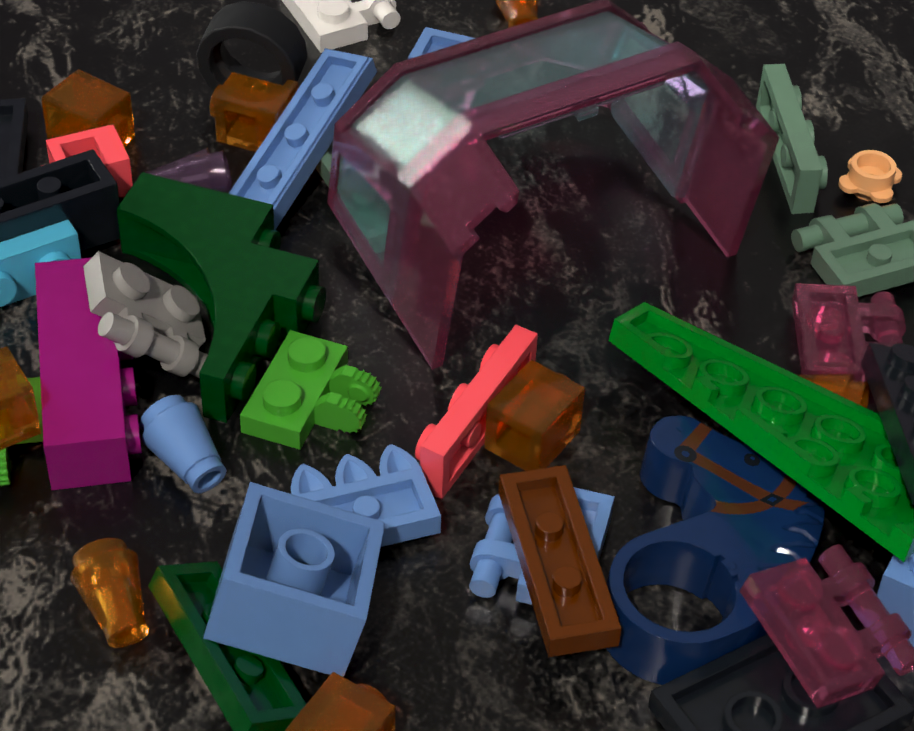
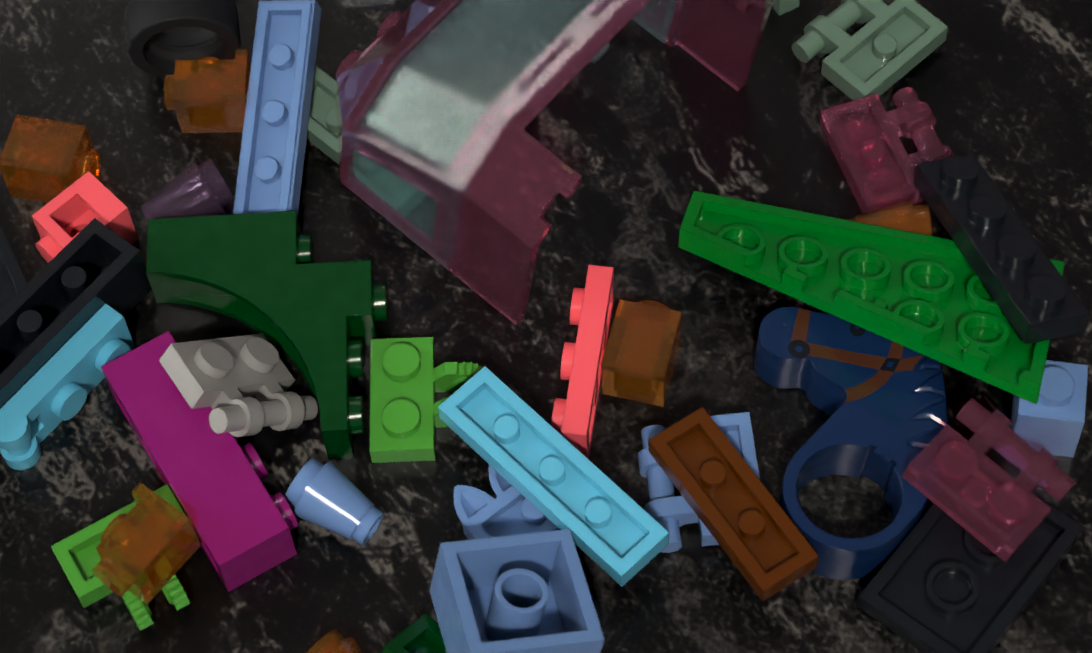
camera: 15 degrees left, 15 degrees up
none -> medium azure plate [438,366,669,587]

